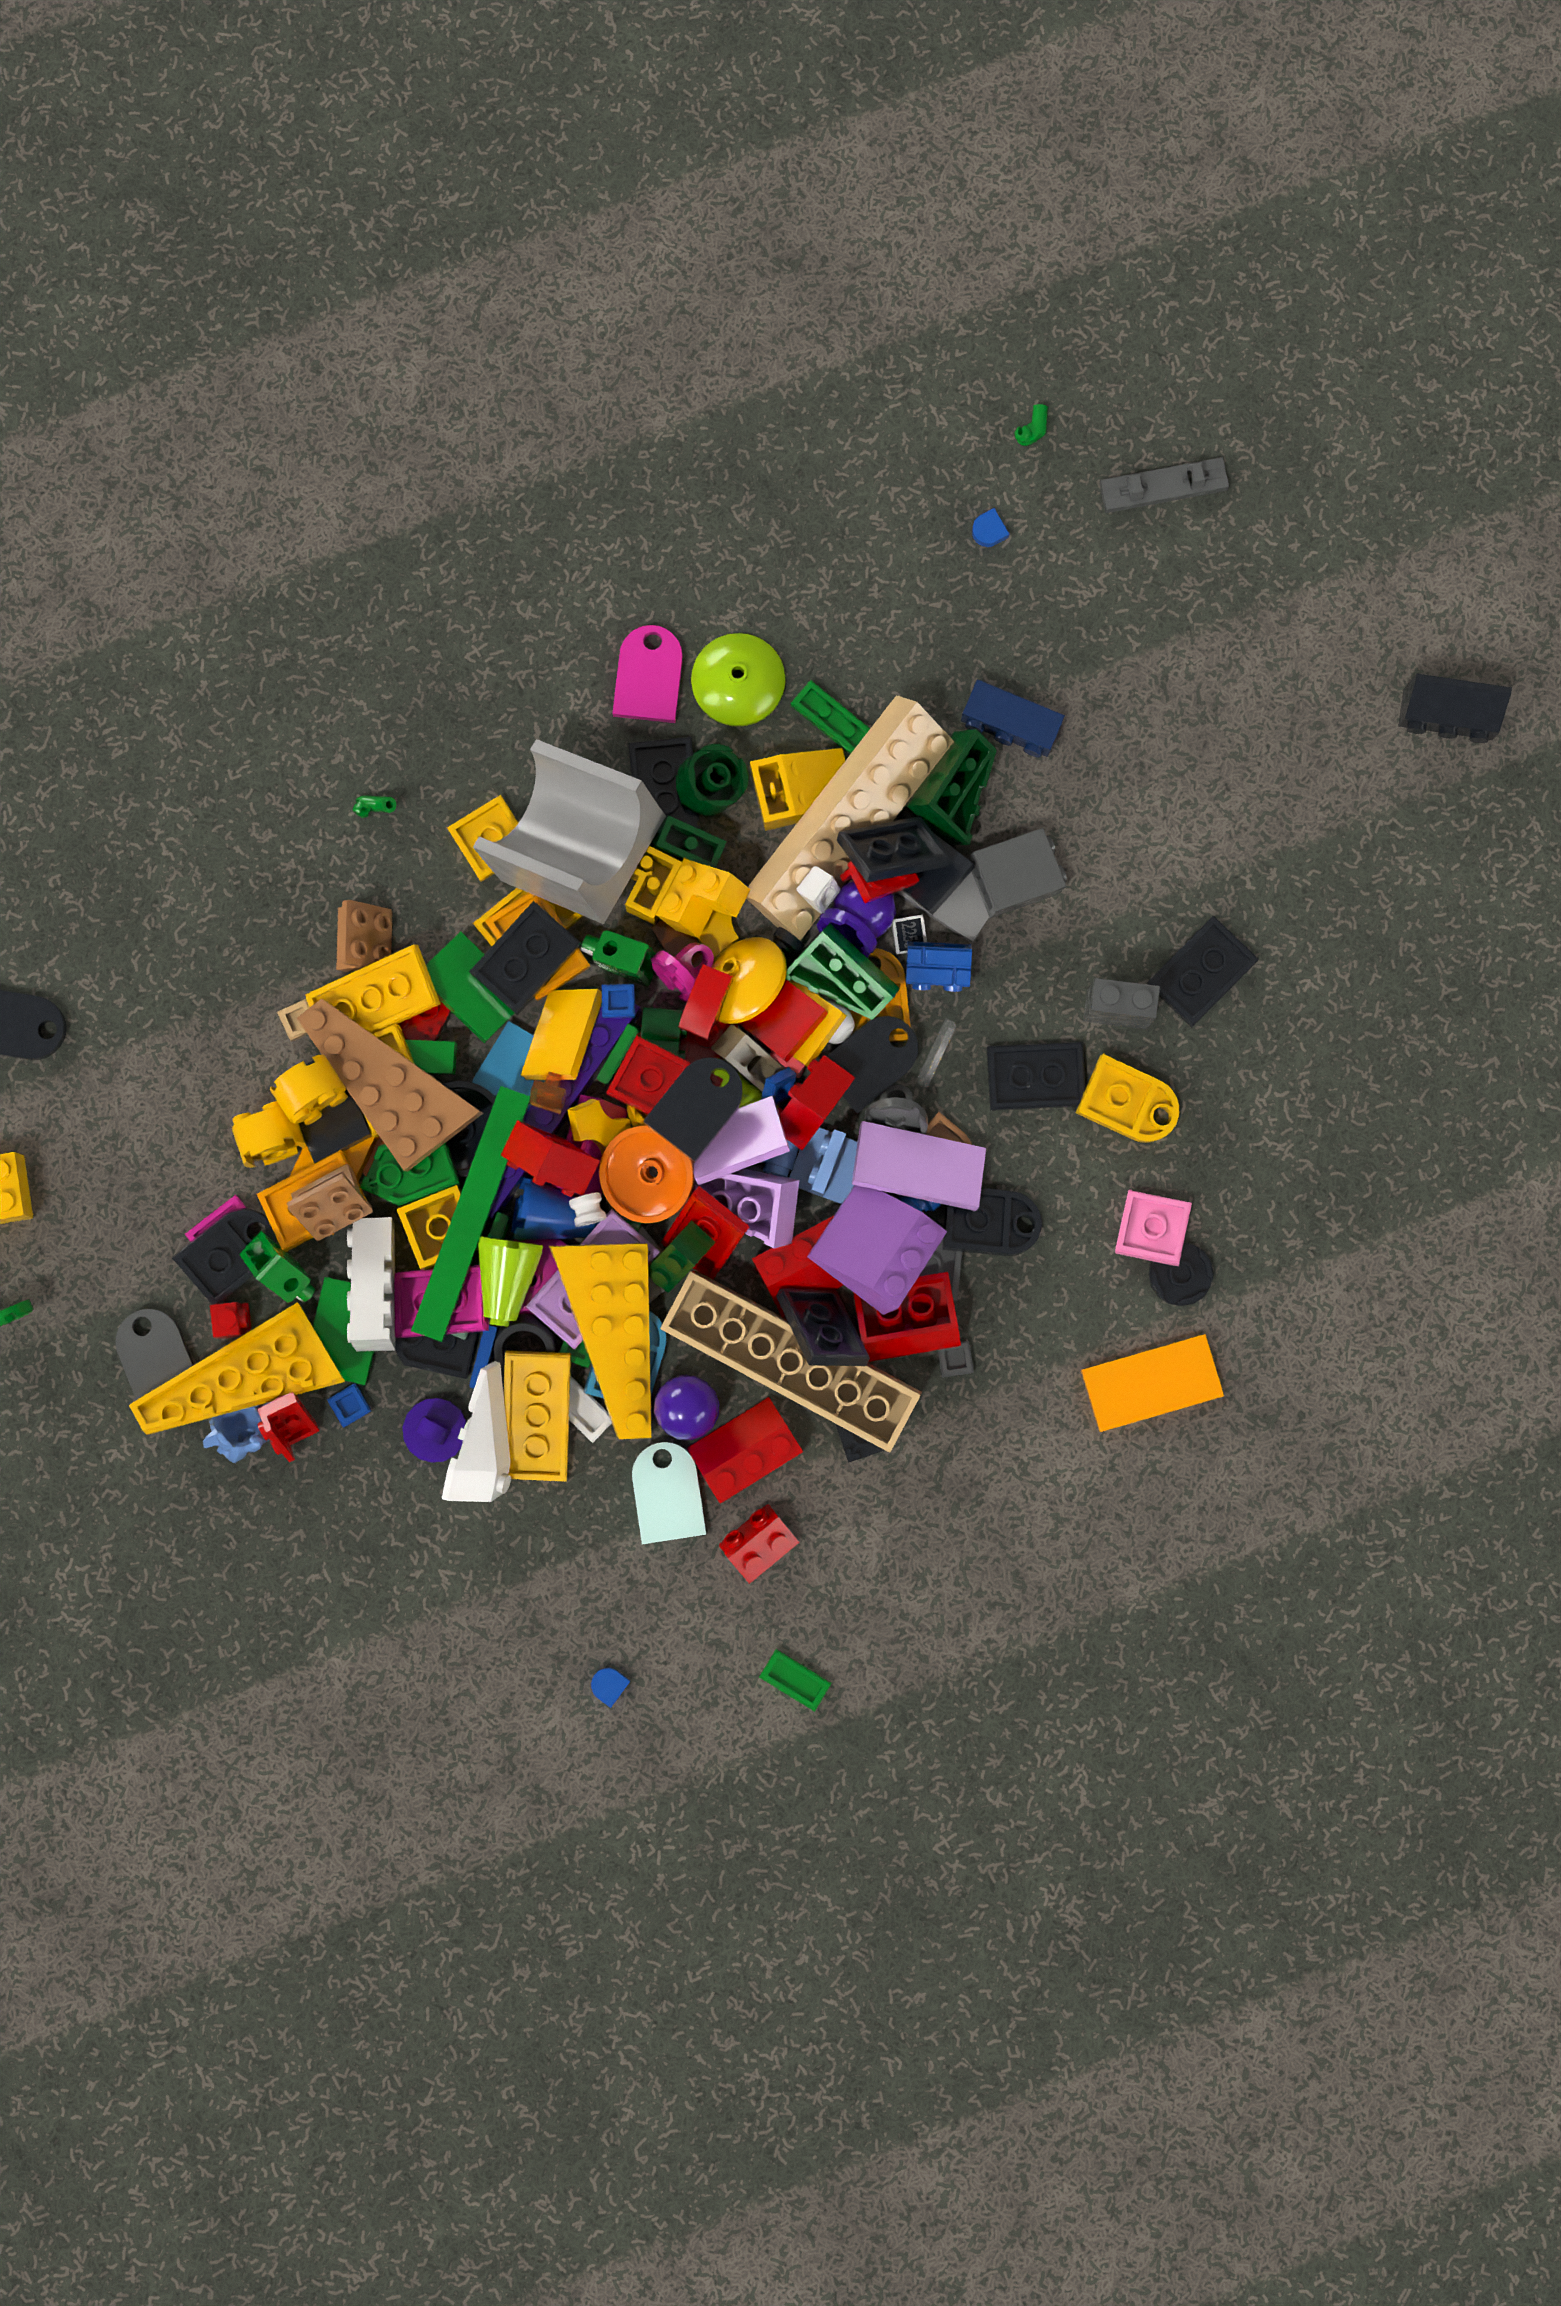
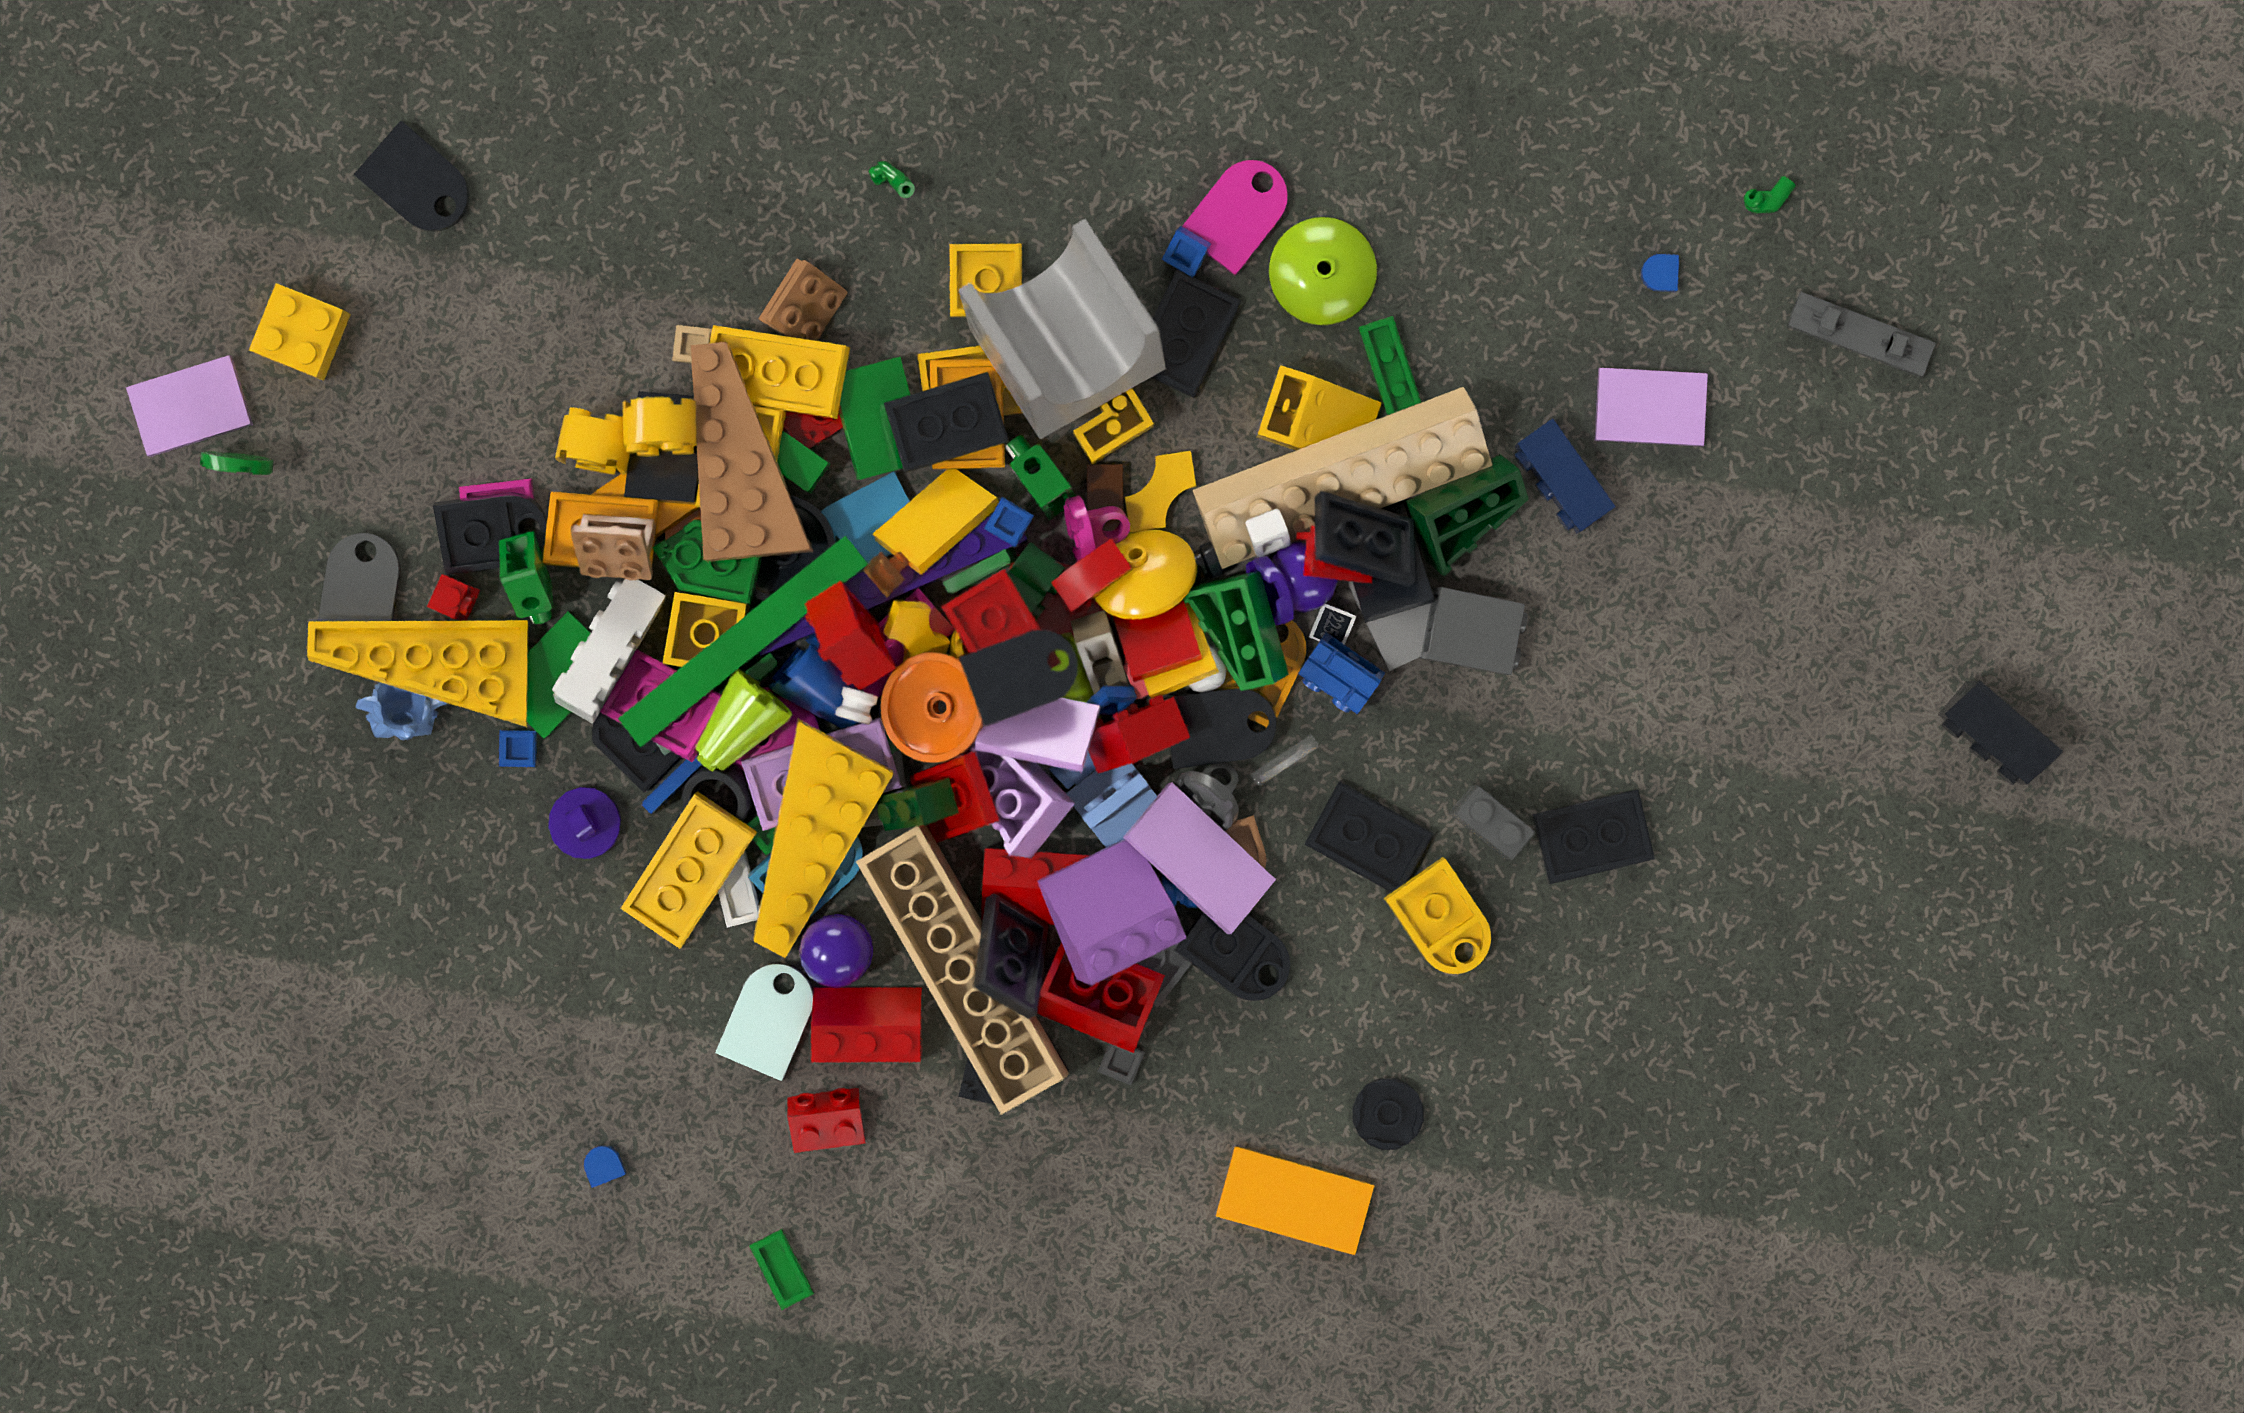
camera: 25 degrees right, 5 degrees up
red bracket [257,1392,319,1463] -> none
white wedge [442,1361,511,1502] -> none
dark green brick [651,815,727,868] -> none
yellow brick [655,859,751,938] -> none
dark green brick [676,744,749,816] -> none
bright pink tile [1115,1190,1192,1267] -> none
none -> blue tile [1162,226,1212,278]
none -> lavender tile [1595,368,1708,446]

